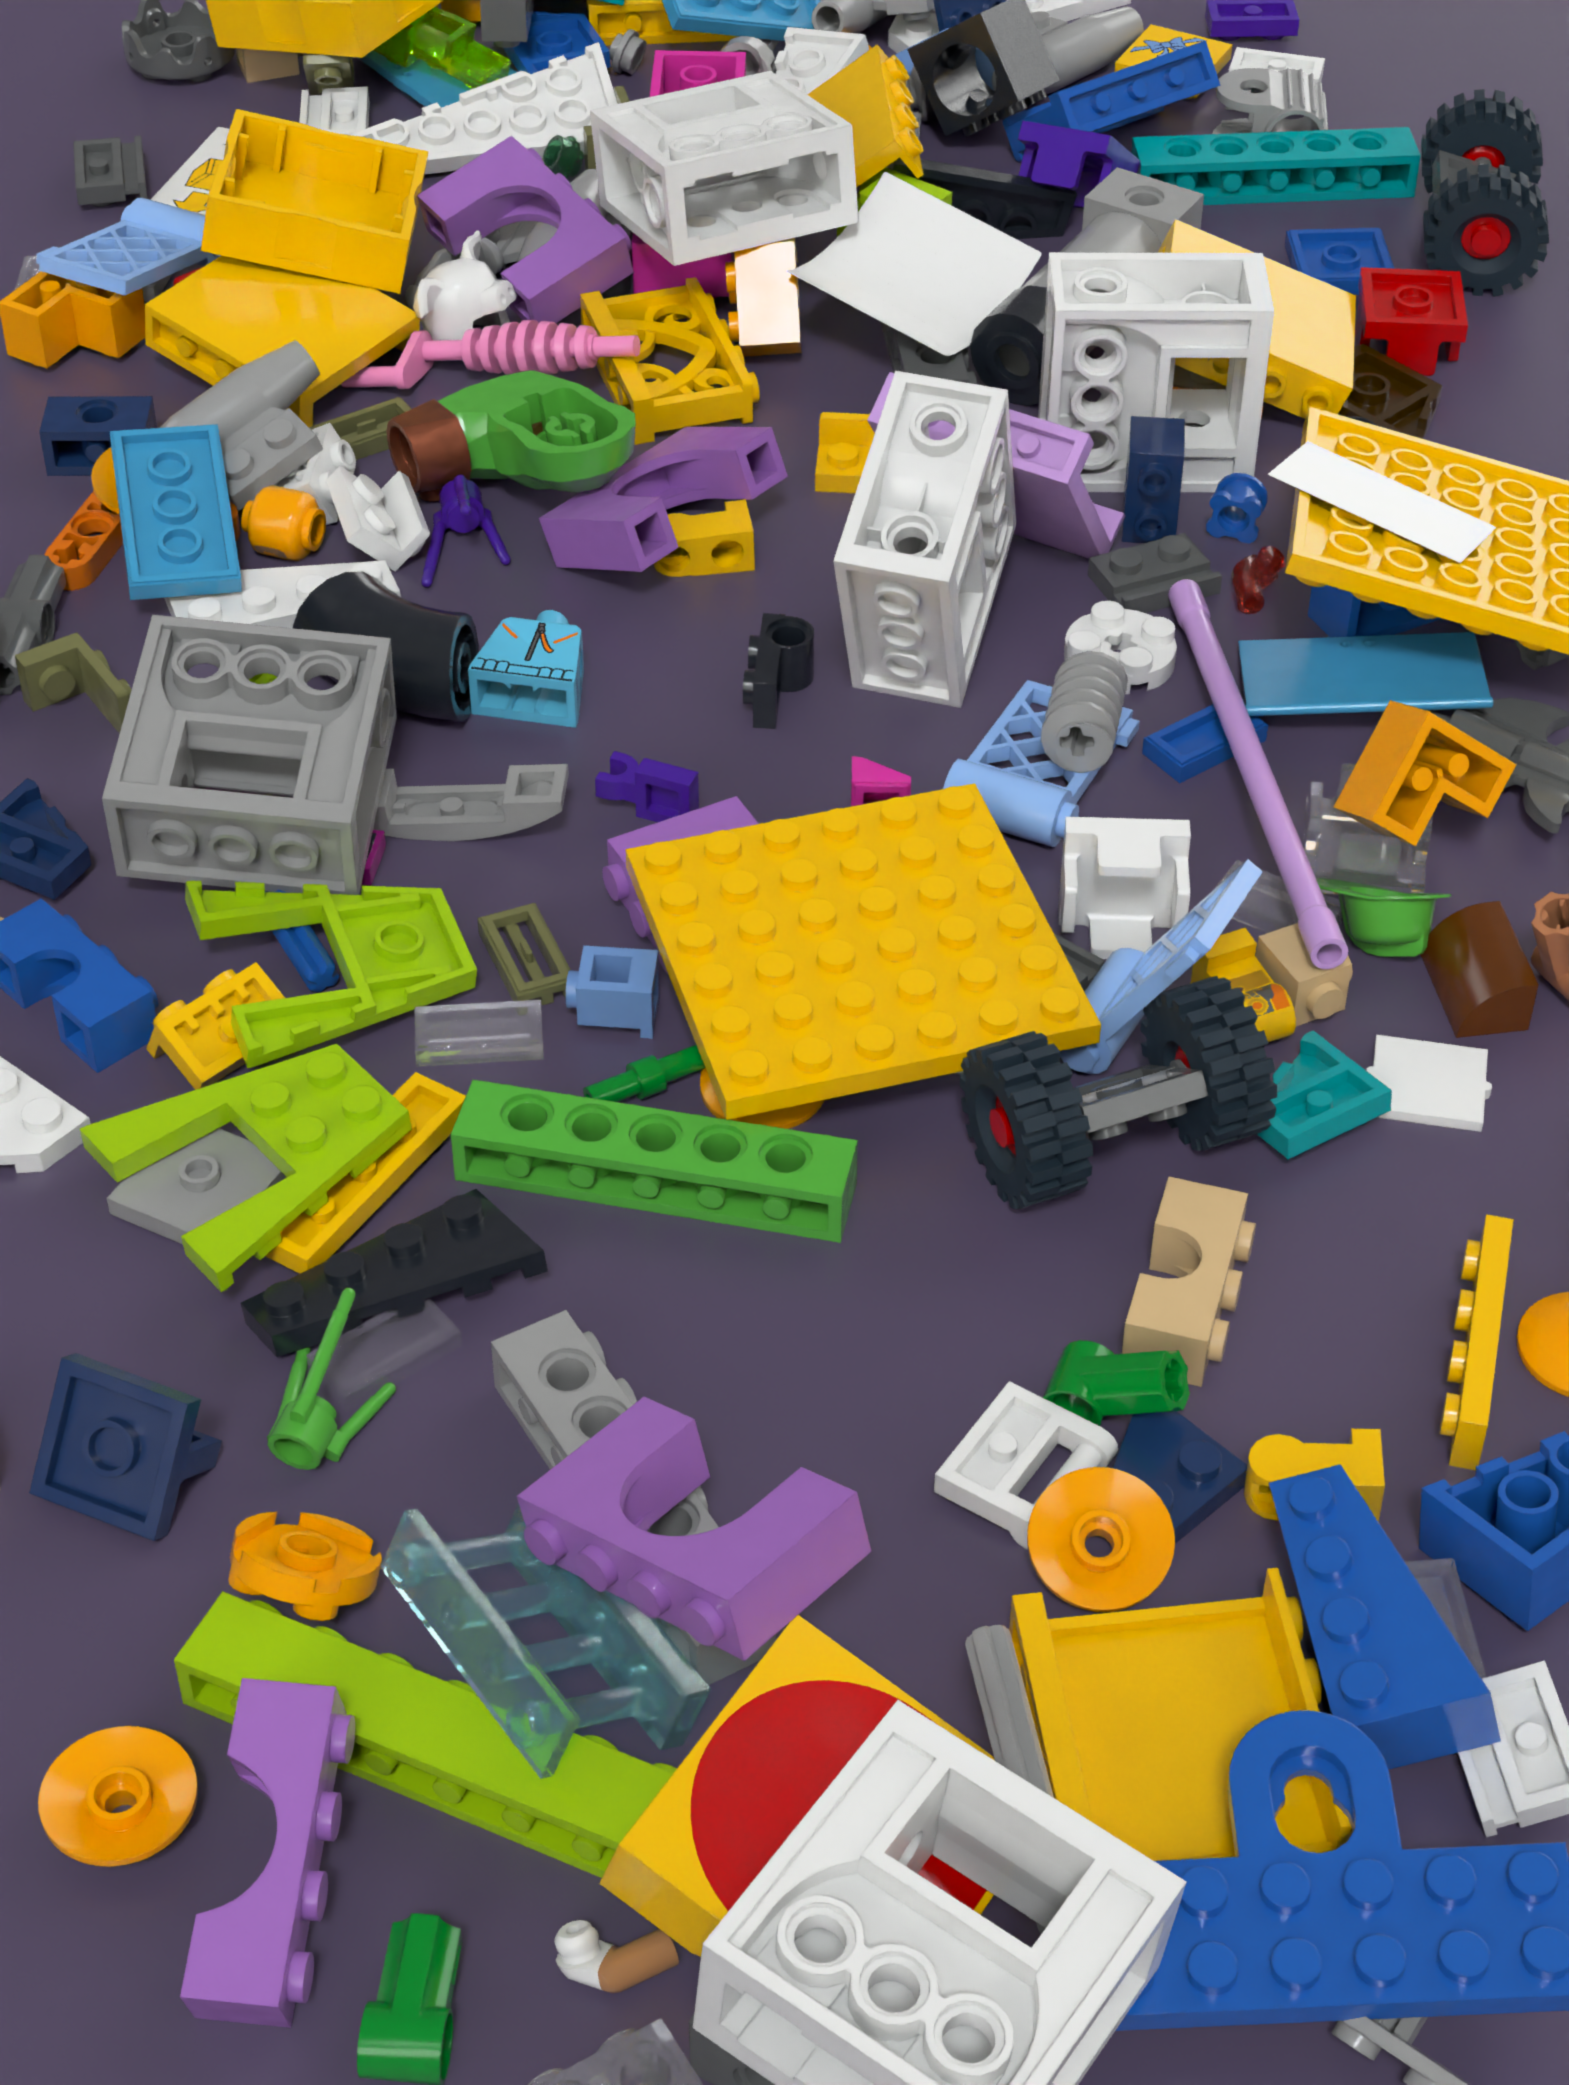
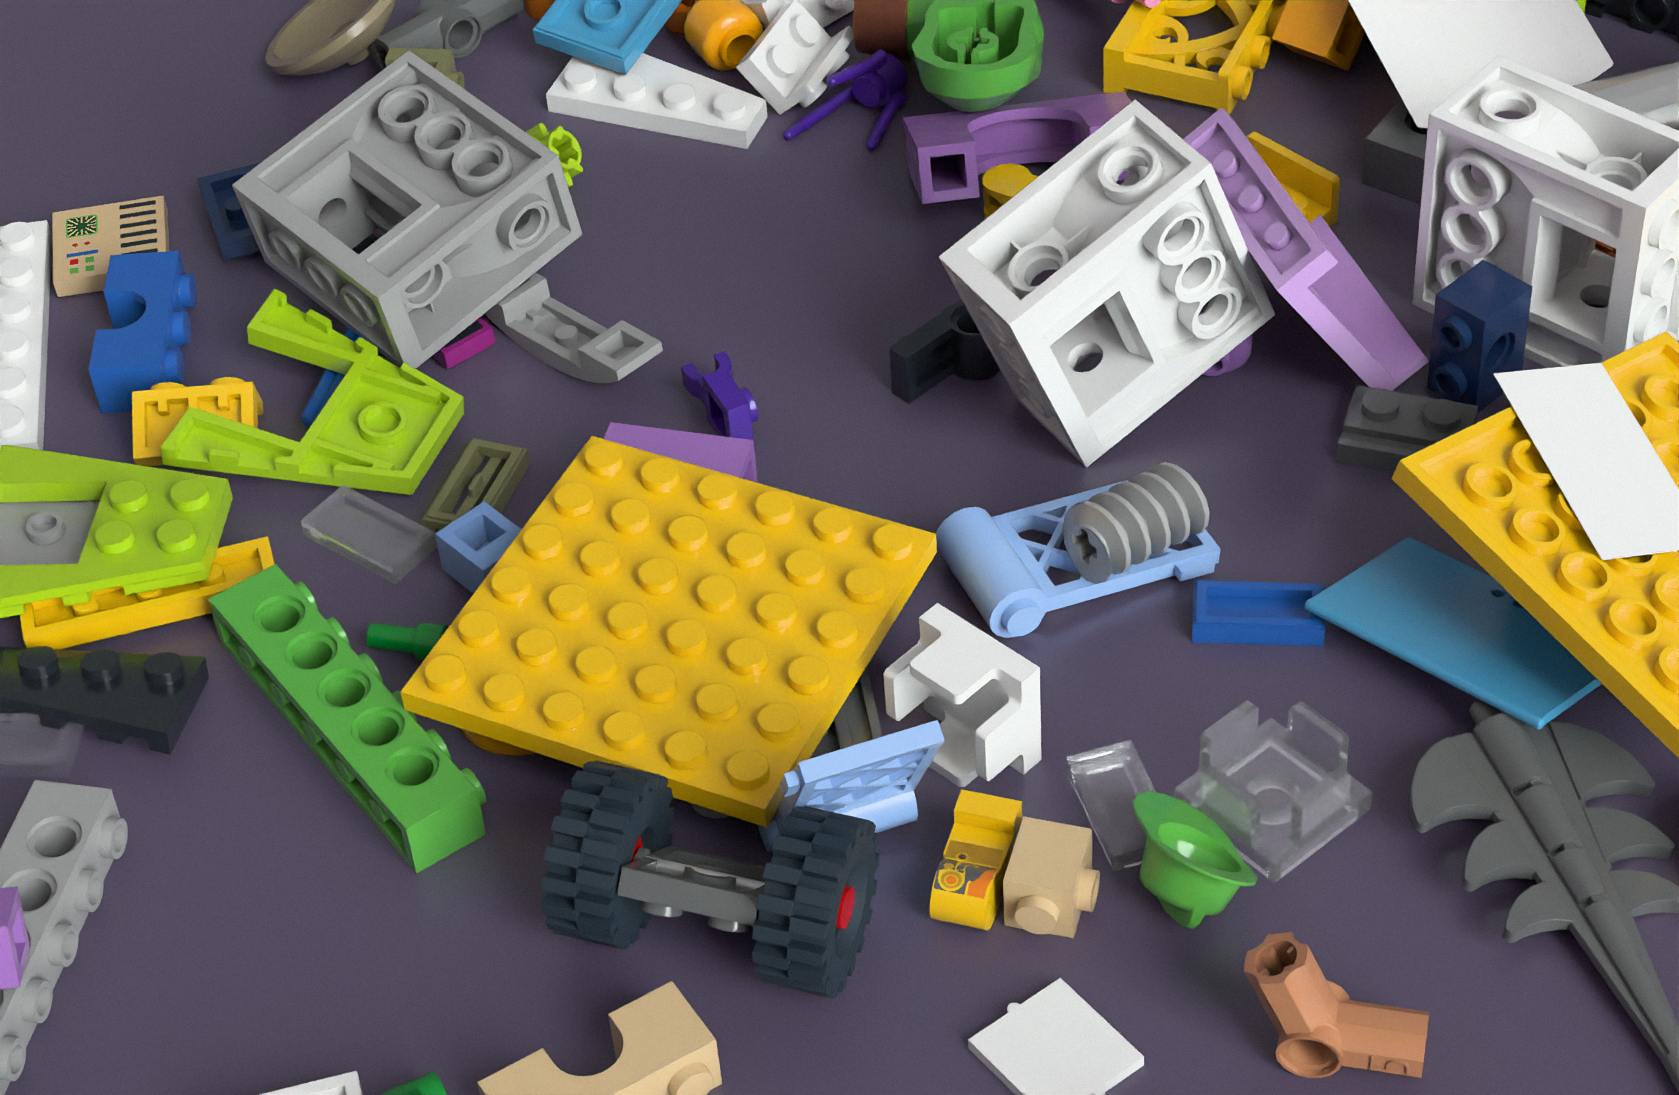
camera: 45 degrees right, 0 degrees up
black brick [293,571,479,722] -> none
medium azure torso [468,610,584,728] -> none
dark pink slope [851,756,911,806] -> none
white plate [1064,601,1177,694] -> none
lavender piece [1168,579,1348,969] -> none
teal wing [1257,1030,1392,1159] -> none
light orange brick [1334,700,1517,846] -> none
reddish brown brick [1421,901,1539,1038] -> none

